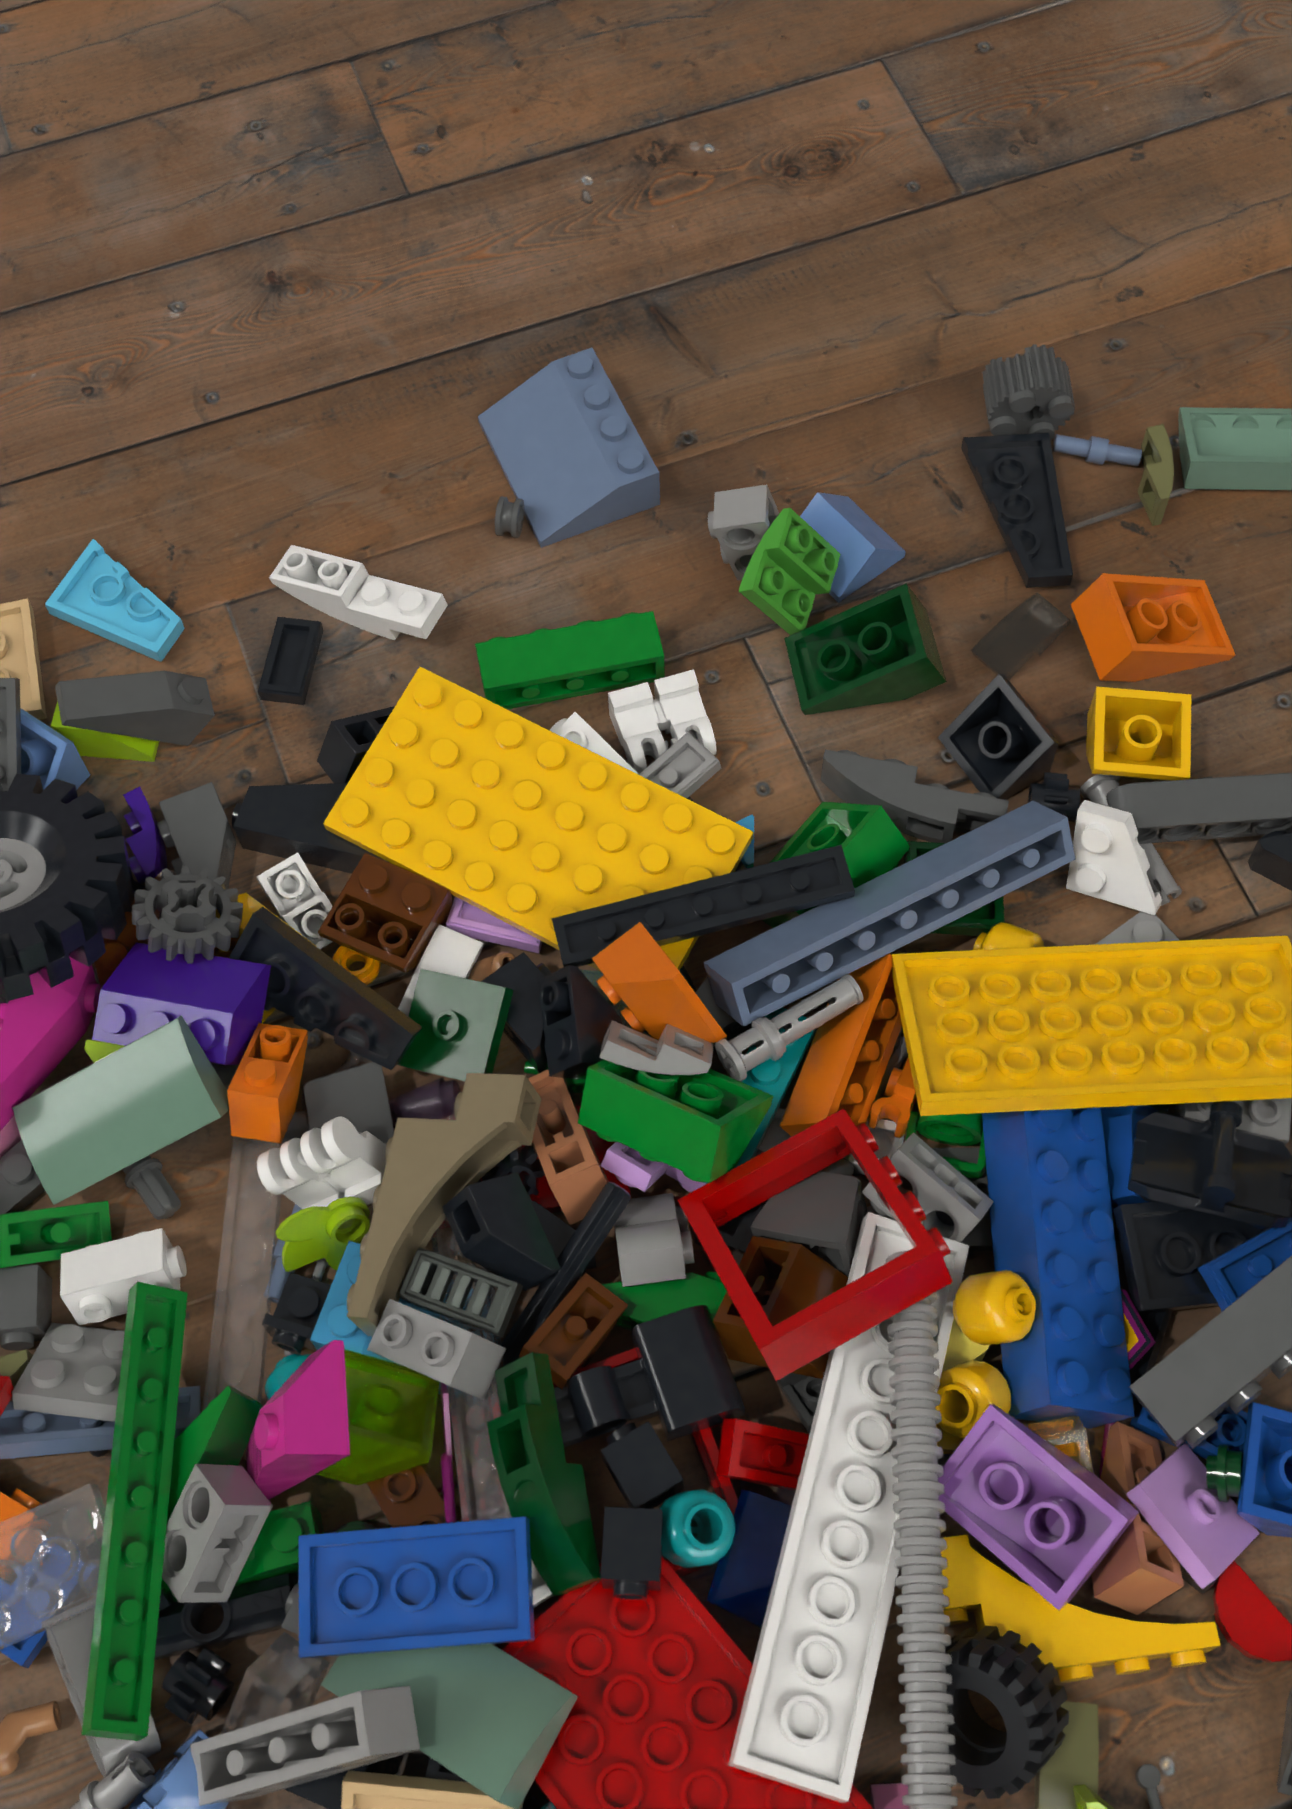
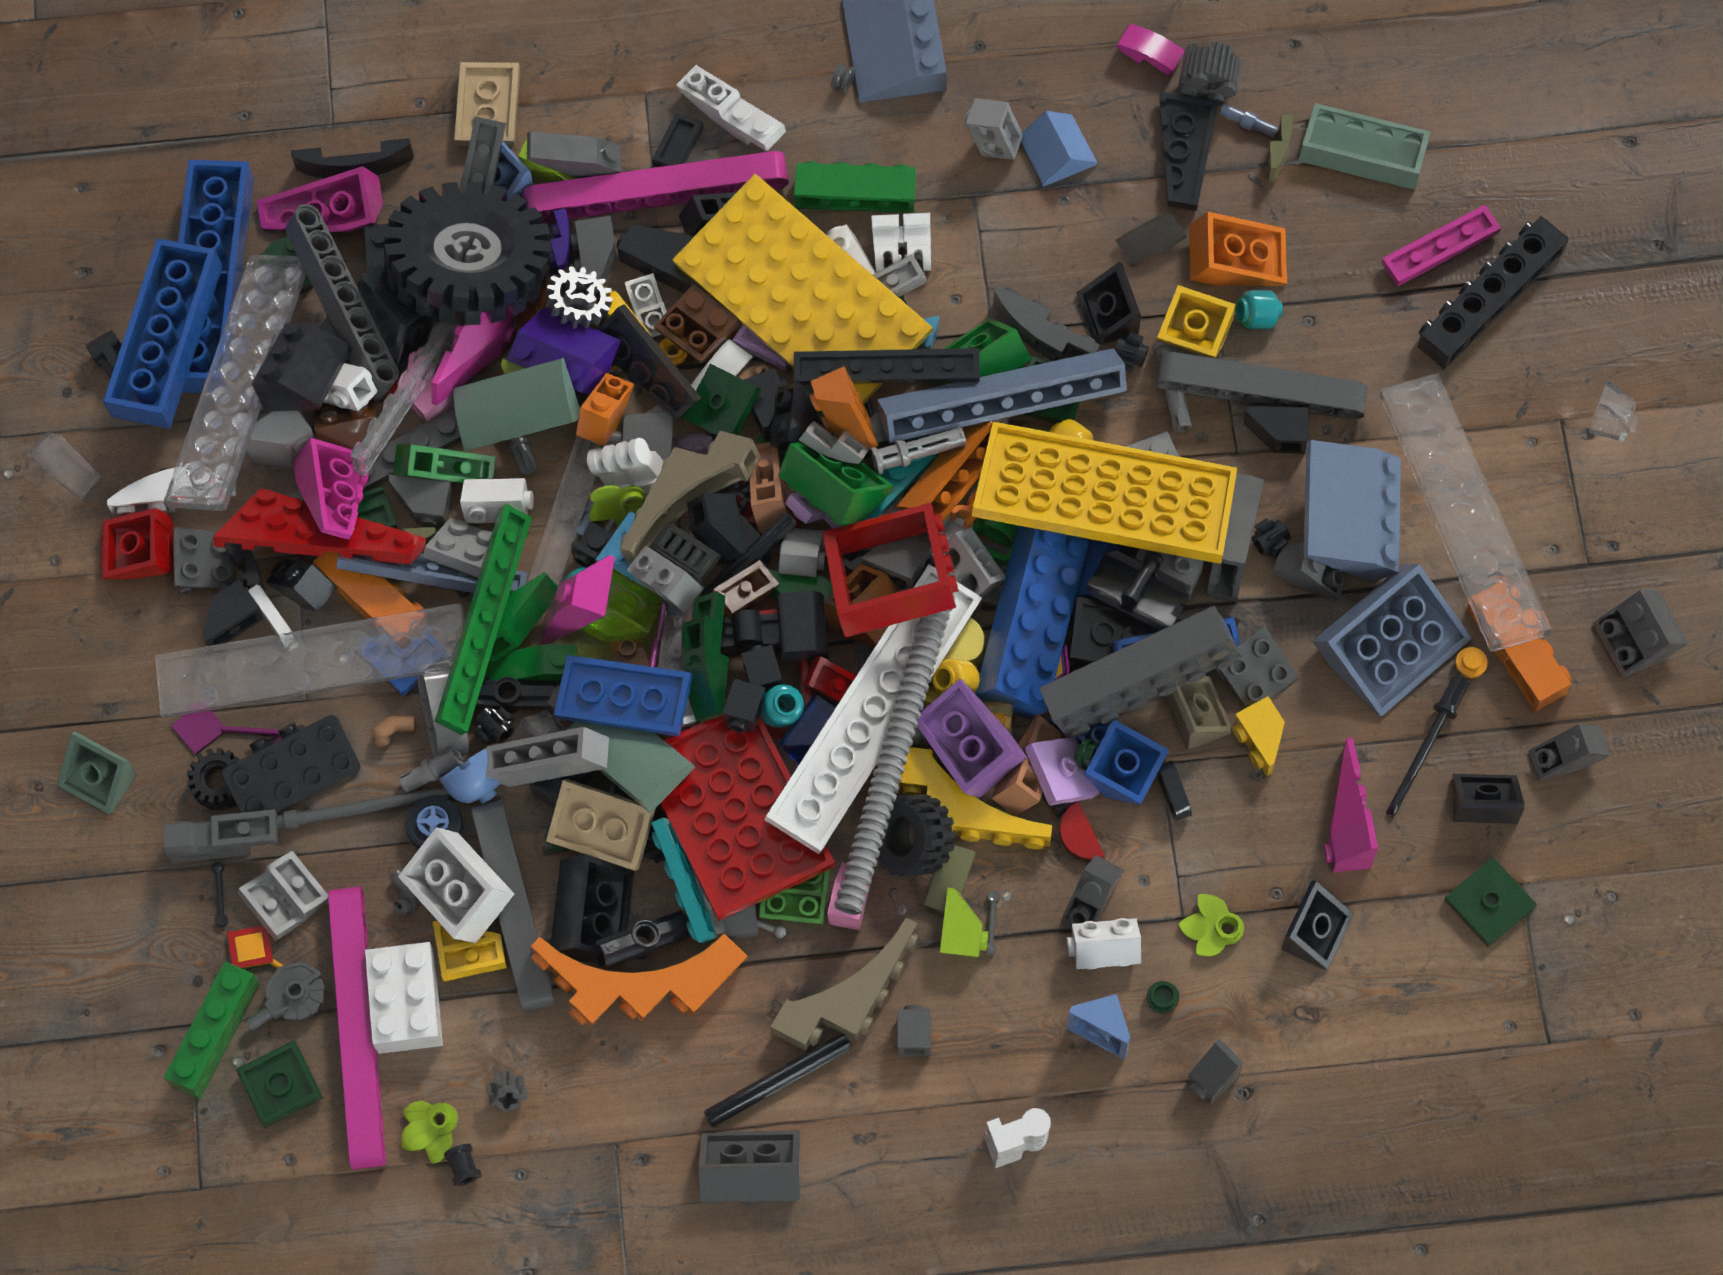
camera: 15 degrees right, 5 degrees up
medium azure wing [45,539,185,662] -> none
light grey brick [162,1464,272,1603] -> none
bright green slope [738,508,840,635] -> none
dark green slope [784,583,947,715] -> none
yellow head [953,1270,1036,1345] -> none
white wing [1066,800,1162,915] -> none
none -> dark pink beam [522,151,789,223]
none -> dark pink slope [1115,24,1184,76]
none -> teal head [1235,290,1283,330]

